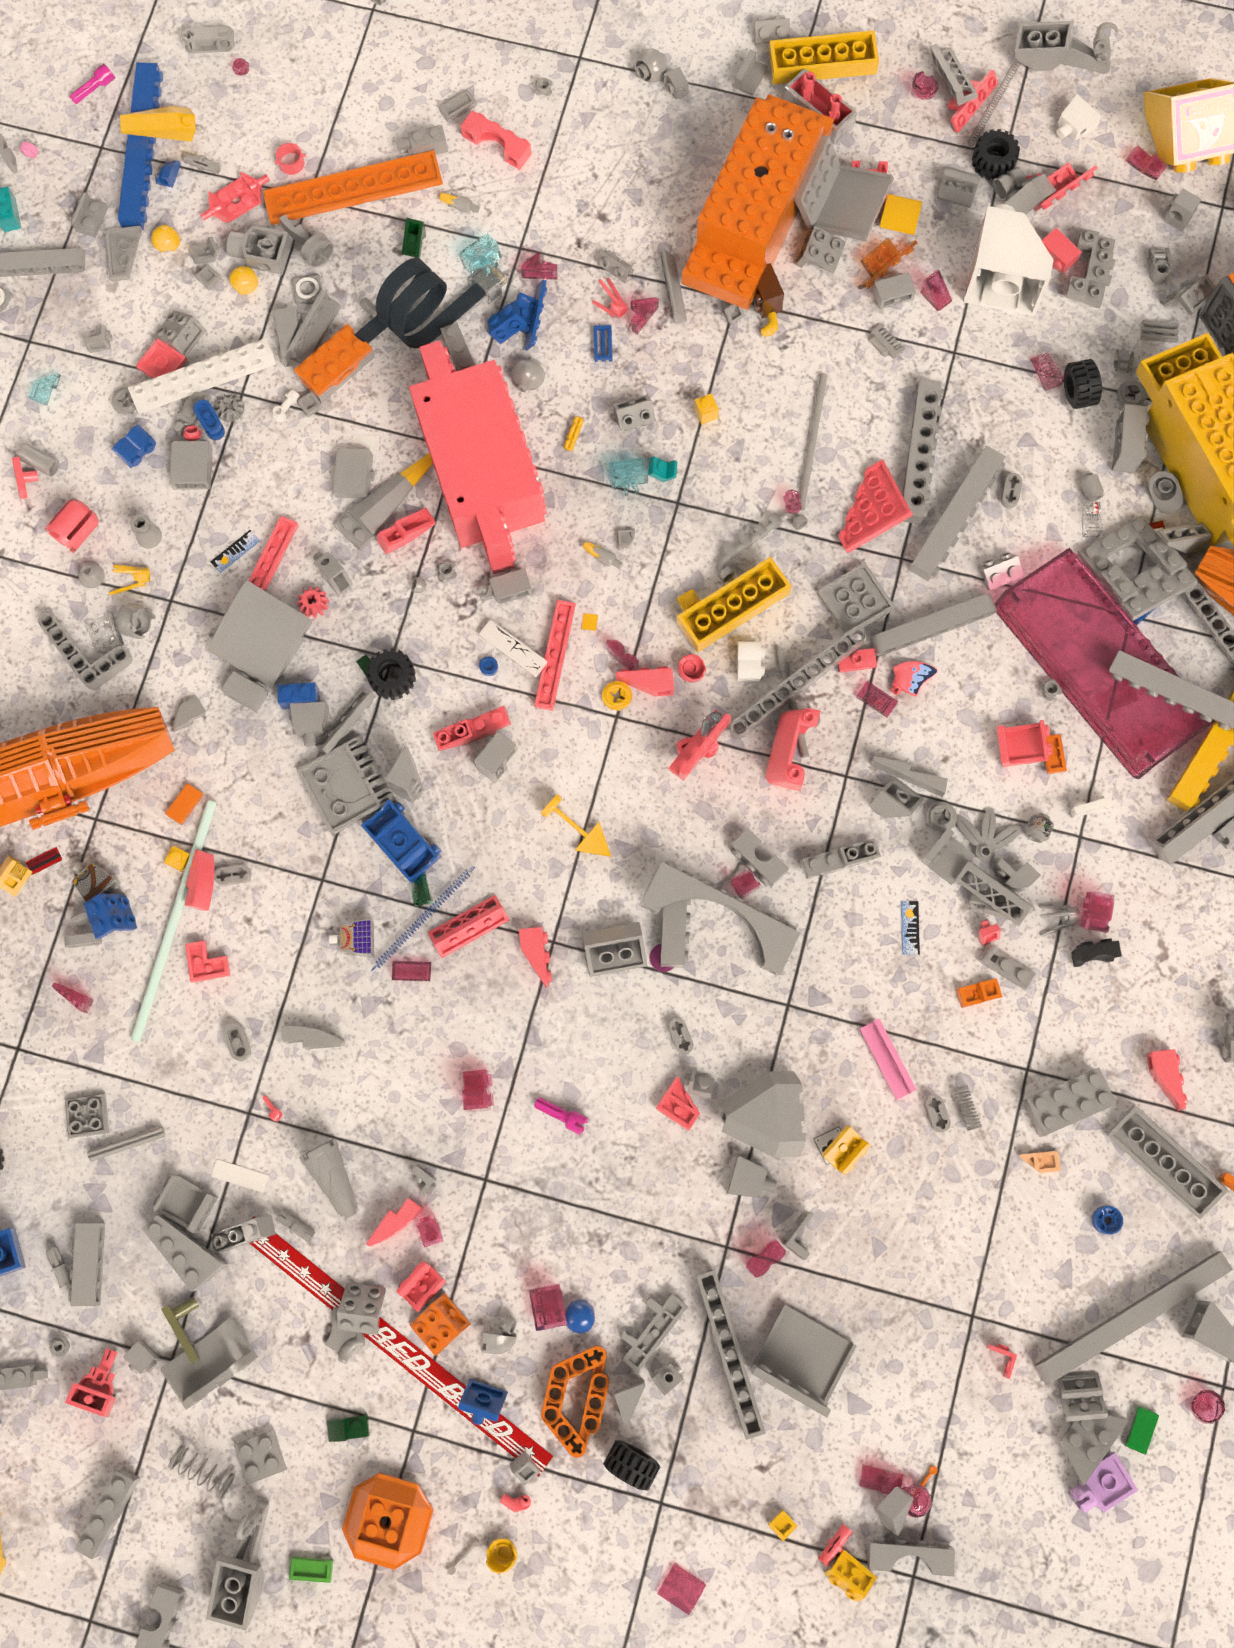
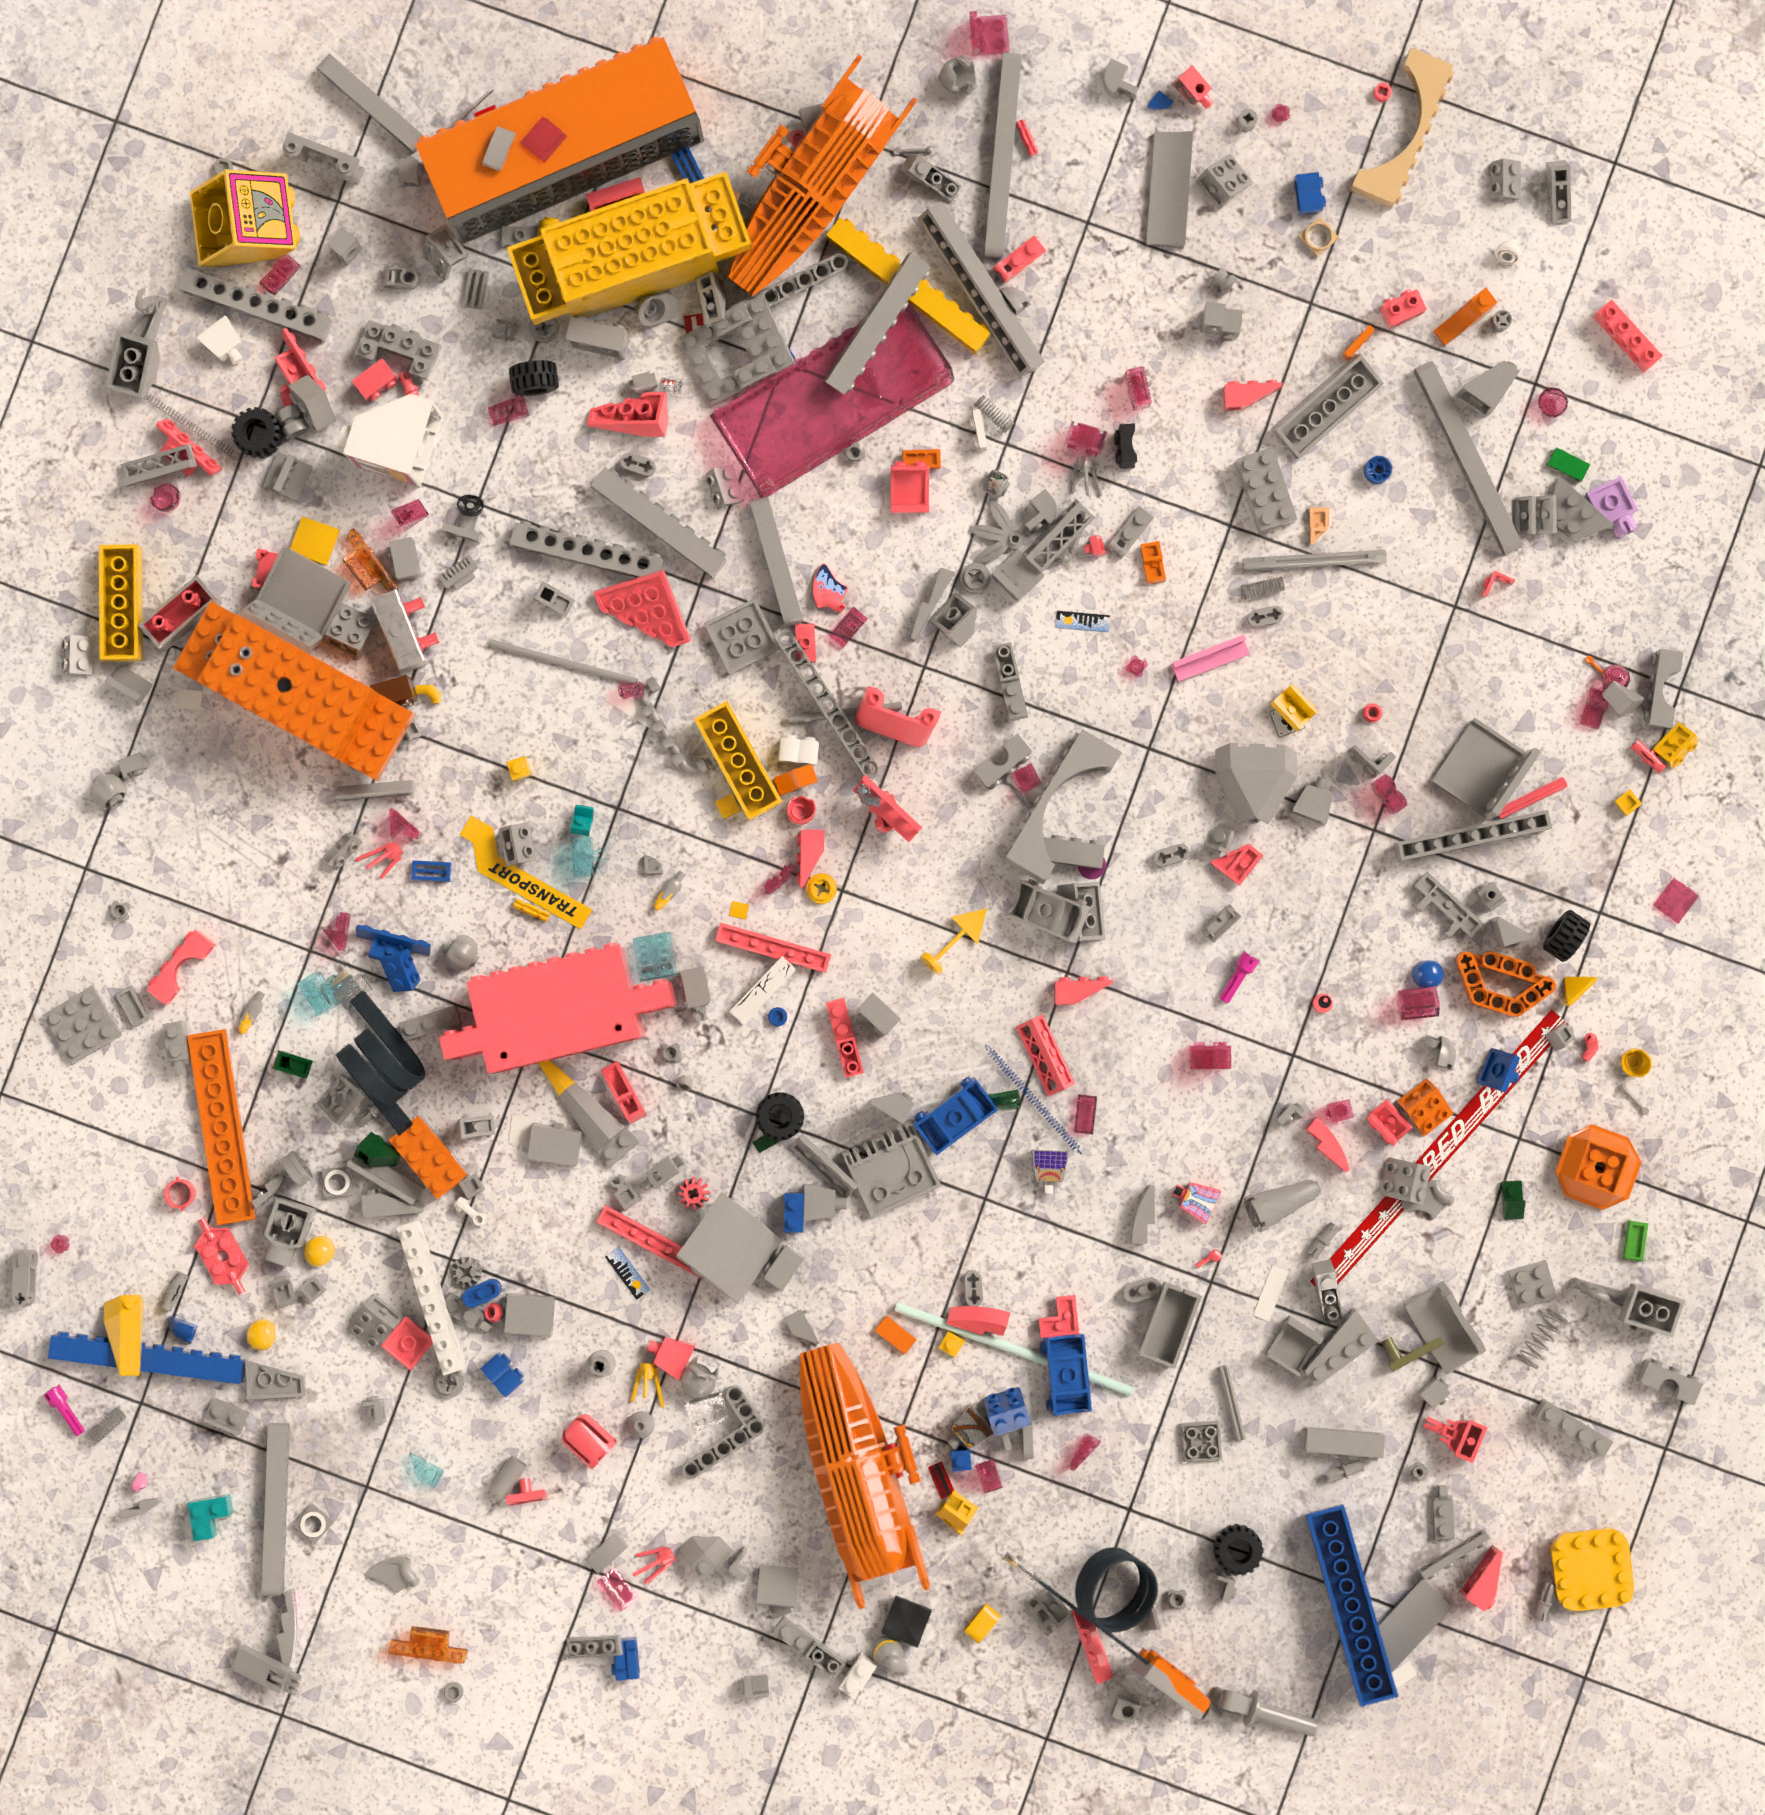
camera: 85 degrees left, 10 degrees up
none -> light grey plate [42,986,122,1065]
none -> light grey piece [85,1407,126,1447]
none -> light grey brick [178,266,332,343]
none -> light grey piece [316,1074,365,1126]
none -> dark green slope [354,1131,401,1167]
none -> flat silver piece [370,589,439,675]
none -> coral pin [398,371,419,396]
none -> light grey piece [441,495,484,543]
none -> light grey slope [458,1115,495,1138]
none -> yellow sticker [460,815,593,929]
none -> light grey brick [533,581,575,617]
none -> coral wedge [587,392,669,437]
none -> light grey plate [609,1174,641,1211]
none -> clear light blue bracket [633,932,678,982]
none -> coral torso [647,1337,696,1380]
none -> orange slope [774,764,818,796]
none -> blue brick [950,1448,972,1472]
none -> light grey piece [974,395,1014,433]
none -> clear pink slope [975,1459,1003,1494]
none -> light grey piece [1006,879,1090,943]
none -> blue piece [1040,1333,1092,1416]
none -> clear pink brick [1125,366,1152,411]
none -> clear pink plate [1125,655,1148,678]
none -> light grey piece [1137,1281,1202,1369]
none -> torso [1172,1182,1222,1224]
none -> light grey hinge [1202,904,1241,943]
none -> light grey piece [1242,550,1387,571]
none -> coral tile [1313,994,1333,1013]
none -> coral plate [1363,703,1382,723]
none -> coral axle [1498,777,1568,819]
none -> yellow slope [1564,977,1598,1006]

